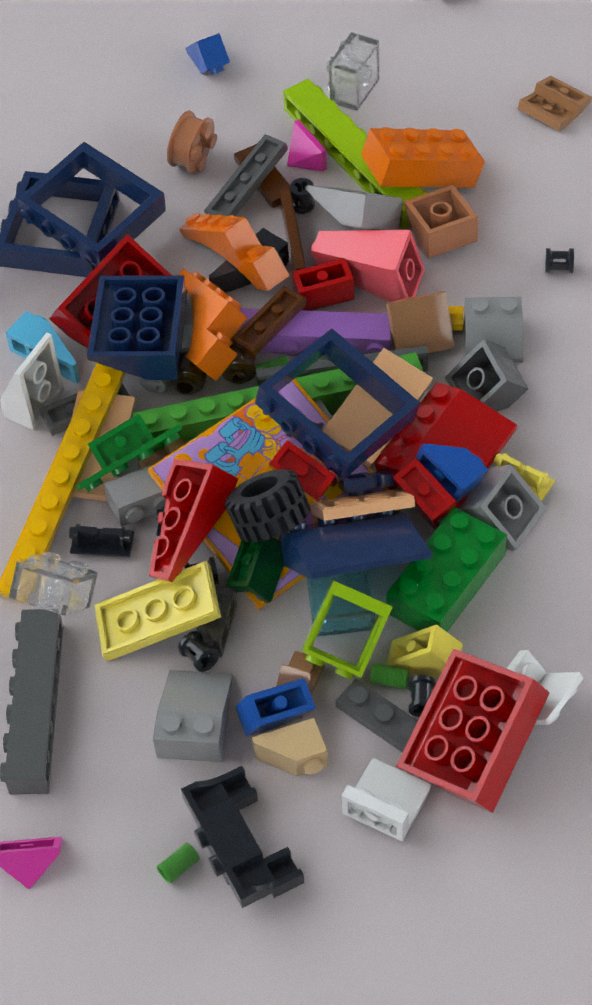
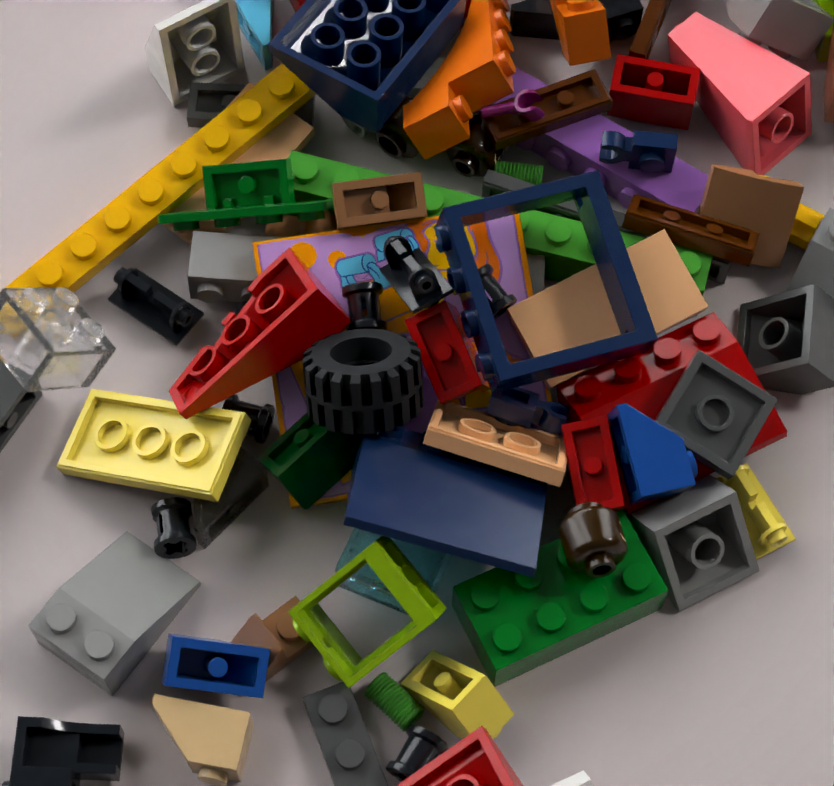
camera: 25 degrees right, 10 degrees up
none -> medium nougat slope [331,171,428,230]
none -> black bush [342,282,387,331]
none -> black hinge [379,236,454,314]
none -> magenta hand [481,89,545,122]
none -> dark brown head [558,502,628,578]
none -> dark blue plate [599,130,678,173]
none -> reddish brown tile [622,194,760,267]
none -> dark grey plate [655,350,778,480]

